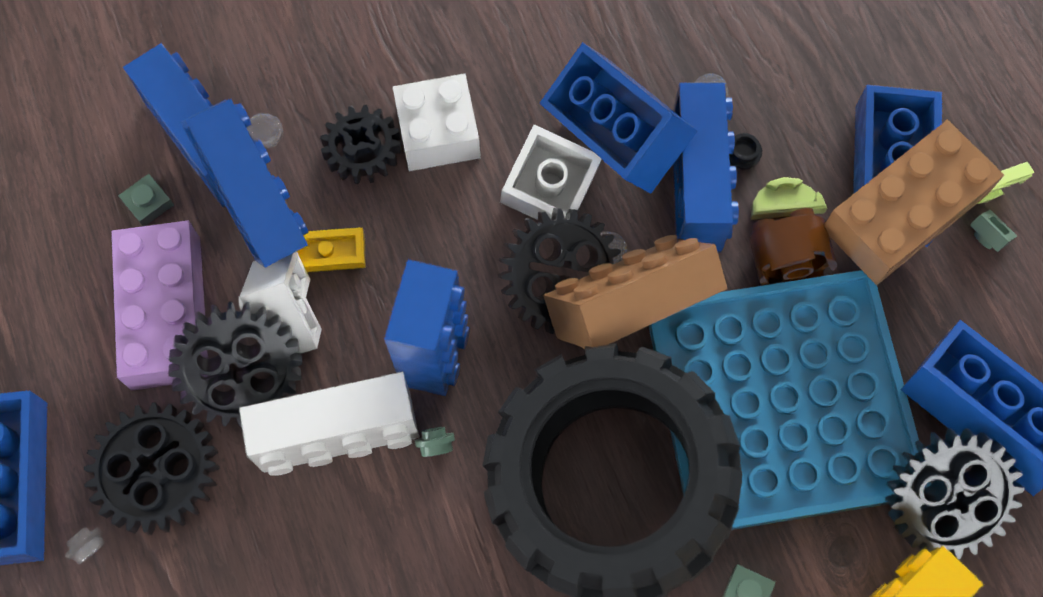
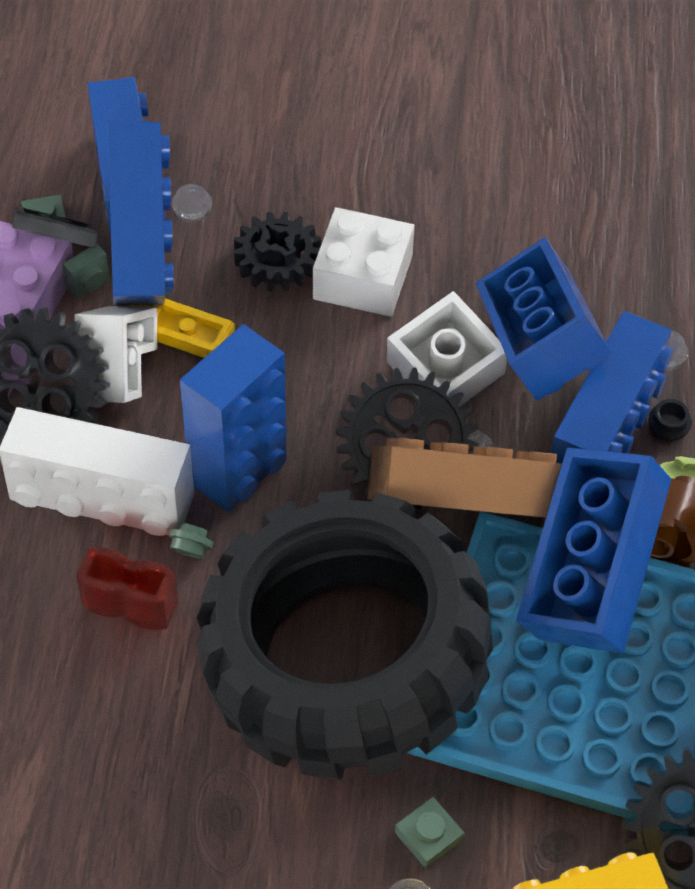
camera: 25 degrees right, 15 degrees down
none -> black tile [11,206,98,248]
none -> sand green plate [63,244,110,299]
none -> clear red brick [76,547,179,630]
none -> blue brick [516,448,672,654]

